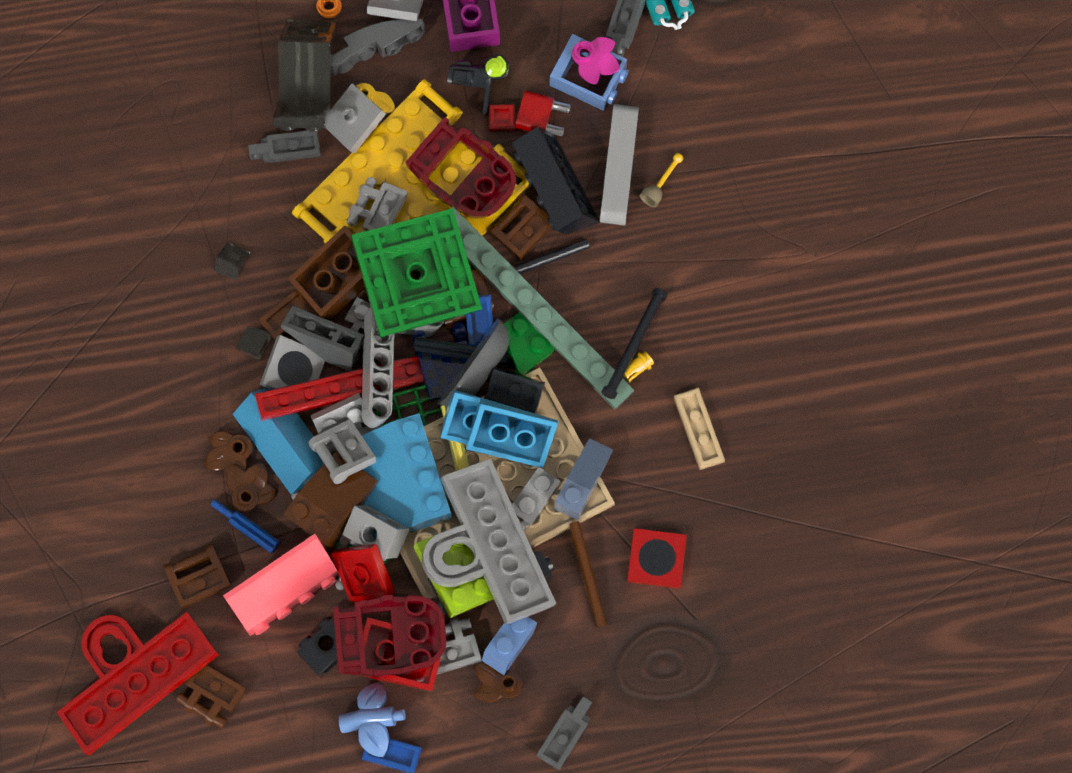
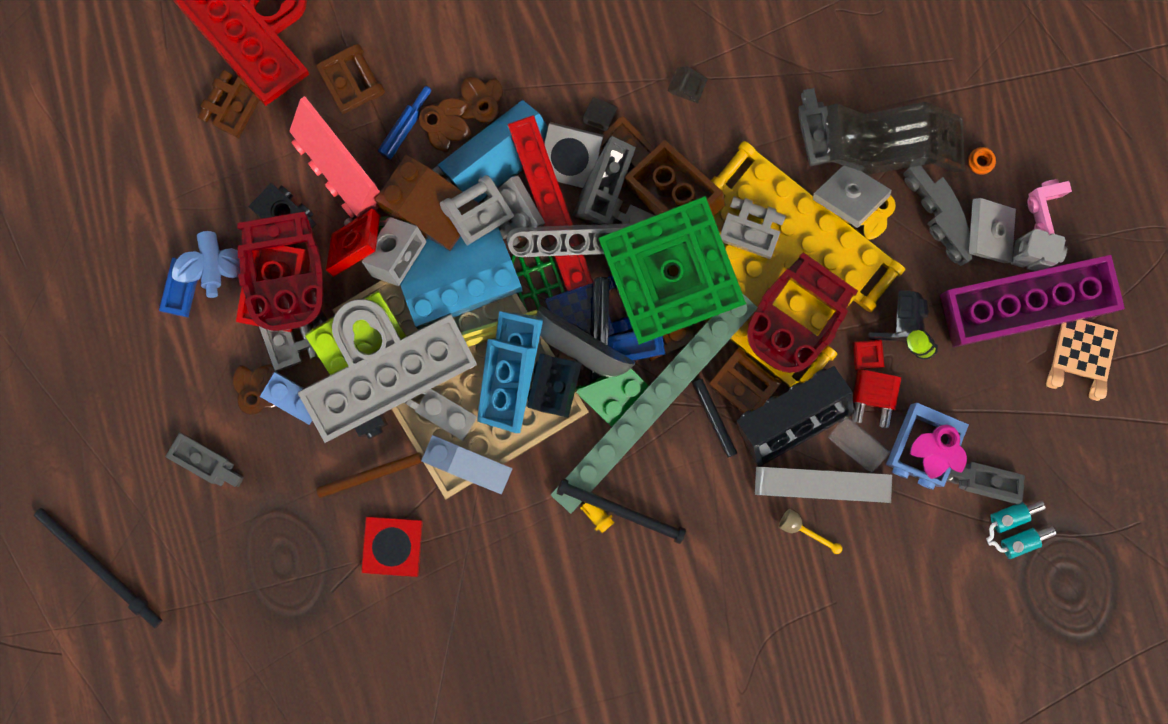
camera: 85 degrees right, 10 degrees up
tan tile [674,388,725,470] -> none
none -> clear tile [828,416,890,474]

